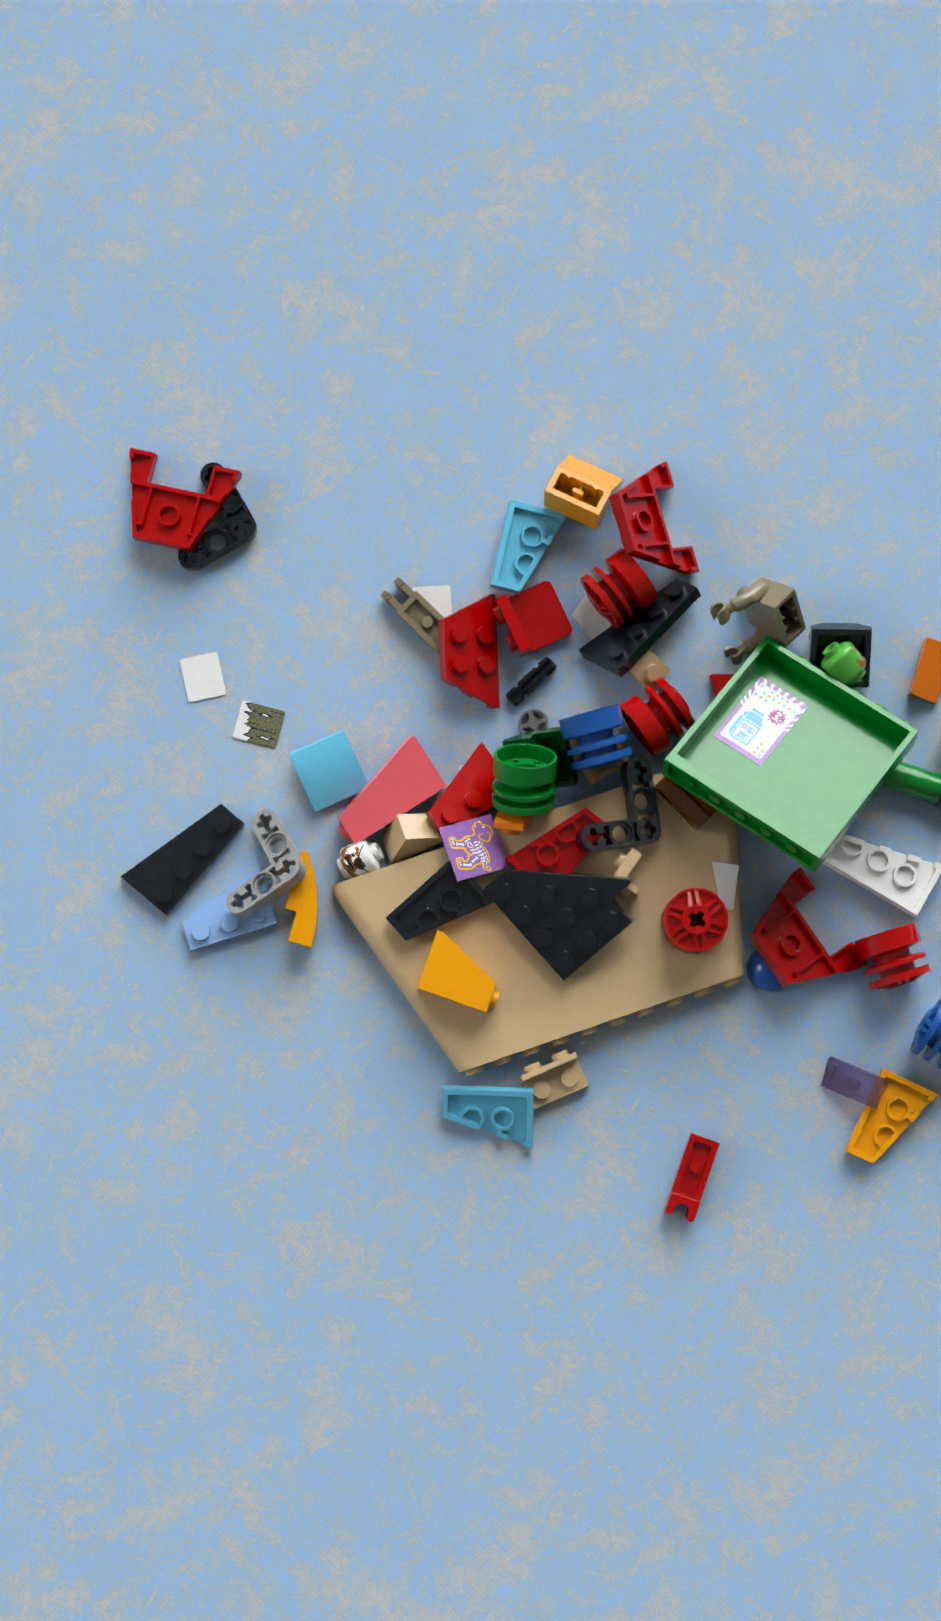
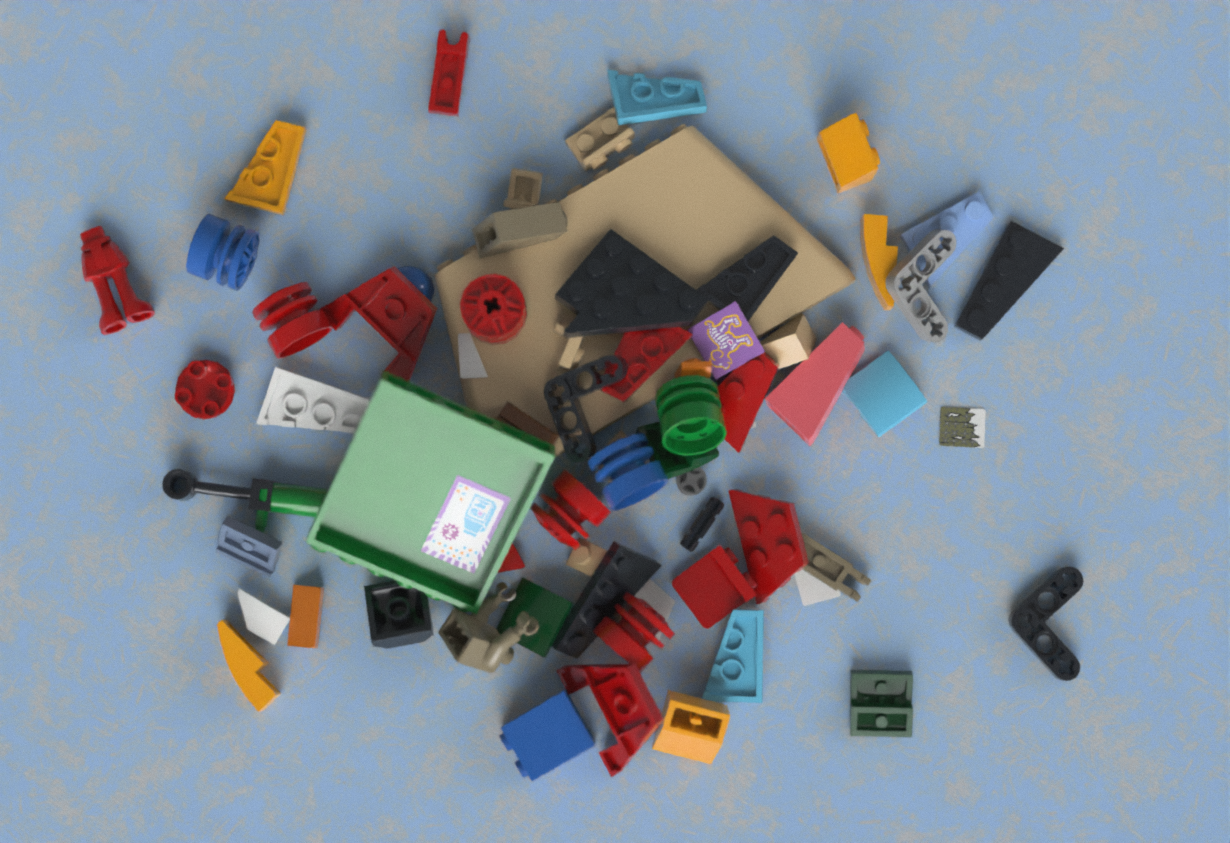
camera: 170 degrees right, 0 degrees up
red wing [129,448,242,552] -> none
white sticker [180,652,226,702] -> none
white head [337,839,384,880] -> none
light orange slope [417,930,500,1013] -> none
bright green head [821,642,866,687] -> none
clear purple slope [821,1056,888,1110] -> none
none -> dark tan slope [472,202,568,258]
none -> dark green slope [496,577,573,658]
none -> blue slope [499,689,596,781]
none -> tan bracket [503,168,543,210]
none -> light orange slope [817,112,880,193]
none -> dark green slope [850,670,913,737]

